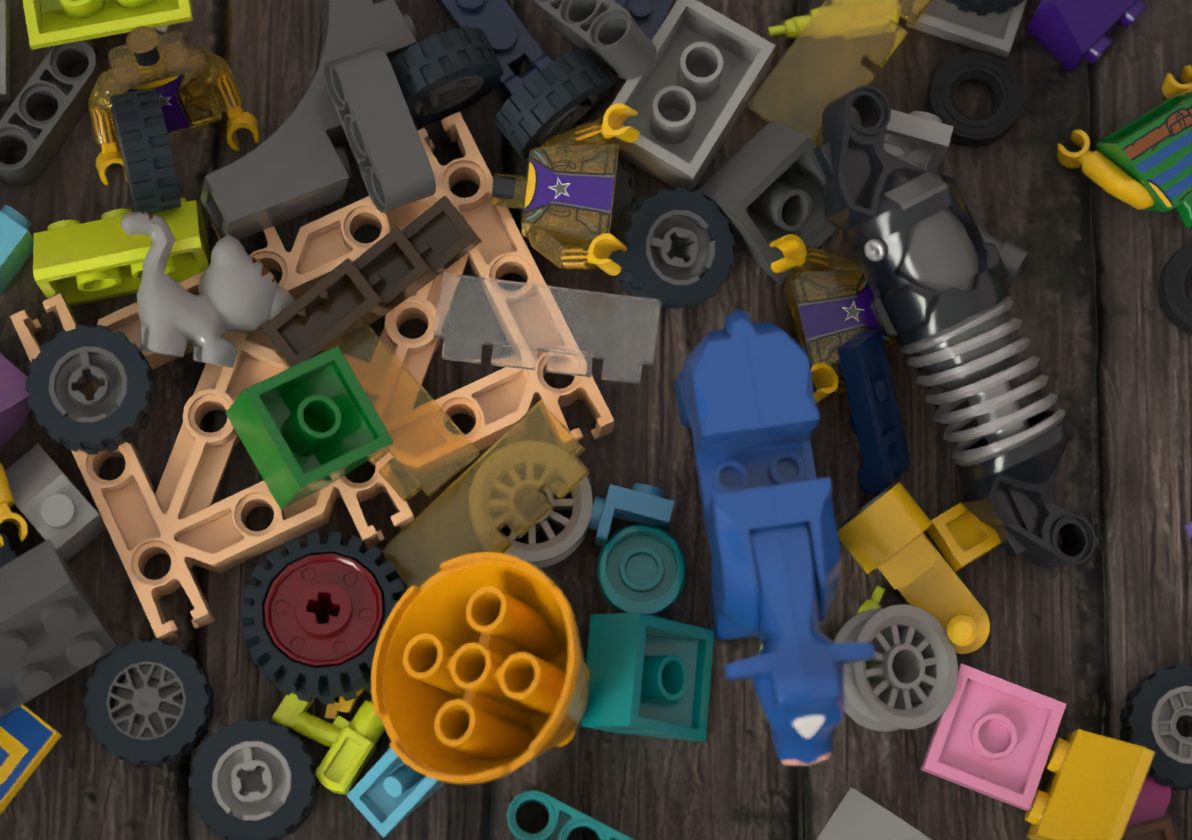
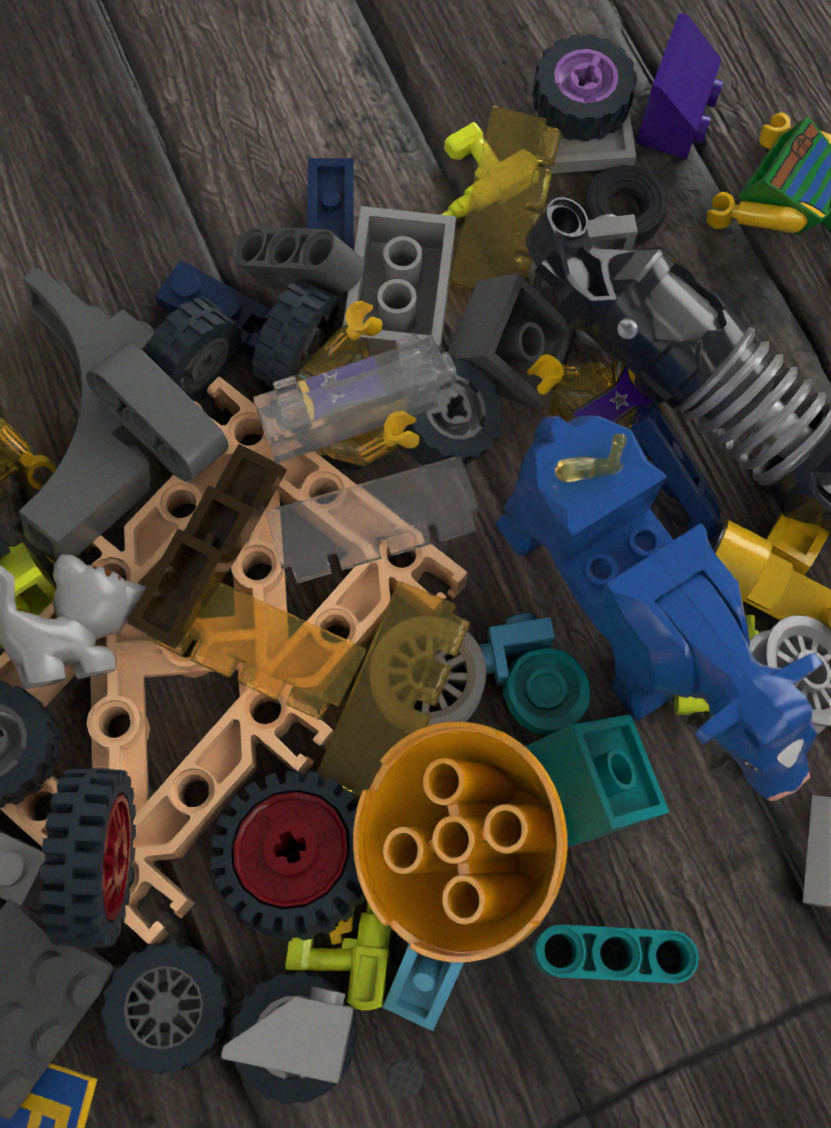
camera: 20 degrees left, 5 degrees down
green slope [225,346,394,509] -> none
none -> black wheel [40,768,136,947]
none -> light grey slope [221,986,355,1083]
none -> clear brick [253,333,457,463]
none -> clear yellow piece [555,433,627,482]

